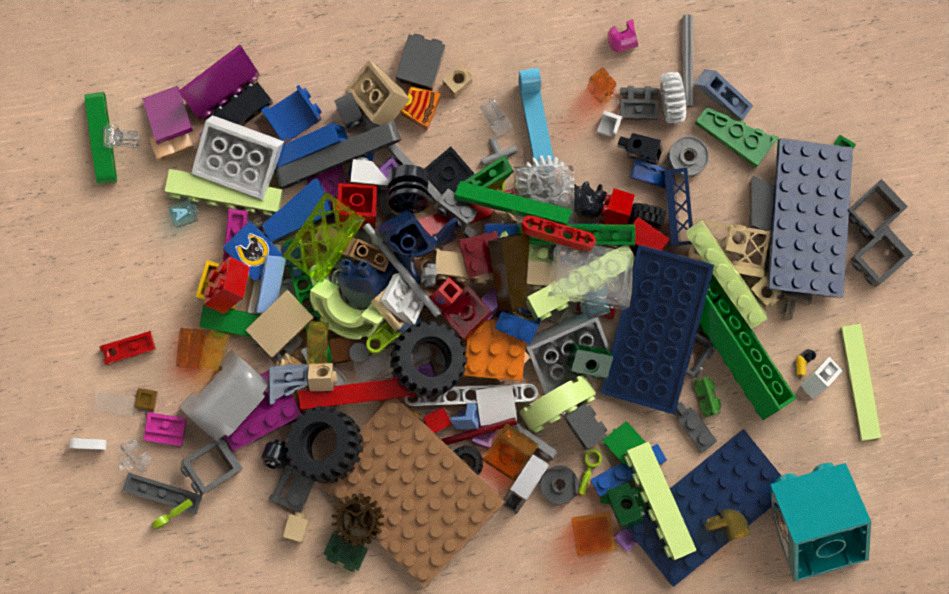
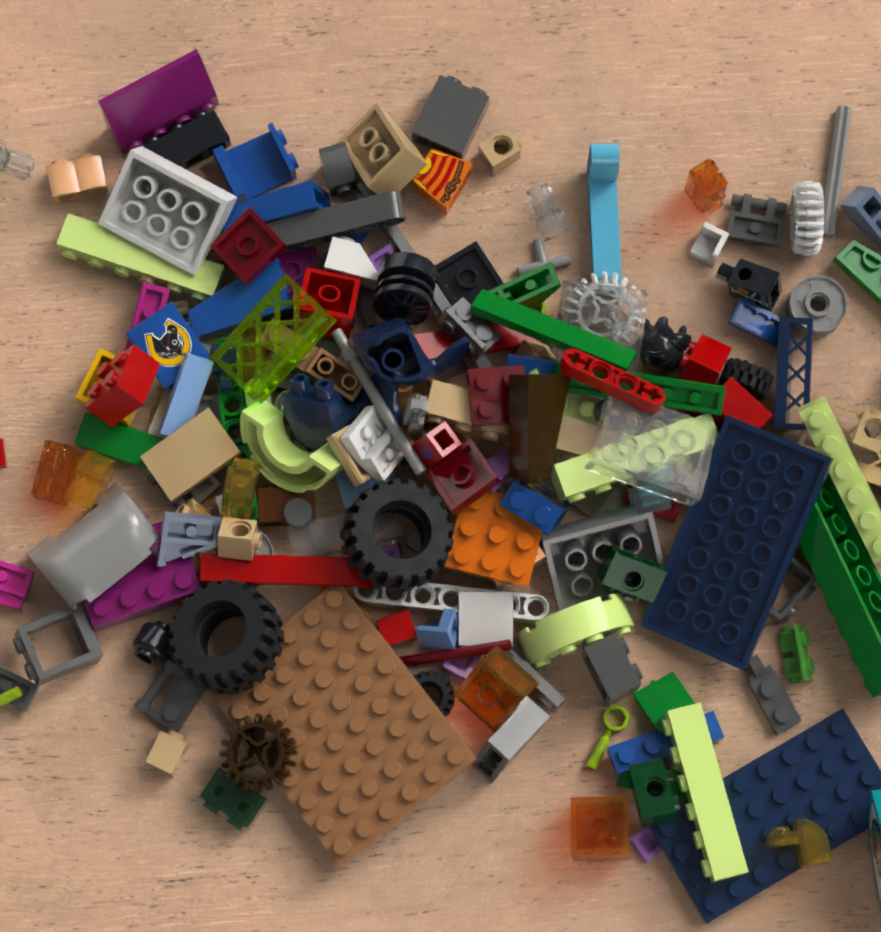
camera: 10 degrees right, 5 degrees down
magenta tile [142,85,193,144] -> none
clear light blue brick [168,200,199,228] -> none
lime piece [366,321,402,355] -> none
dark grey plate [540,465,579,504] -> none
dark pink helmet [607,19,639,53] -> none
none -> dark red plate [210,207,288,285]

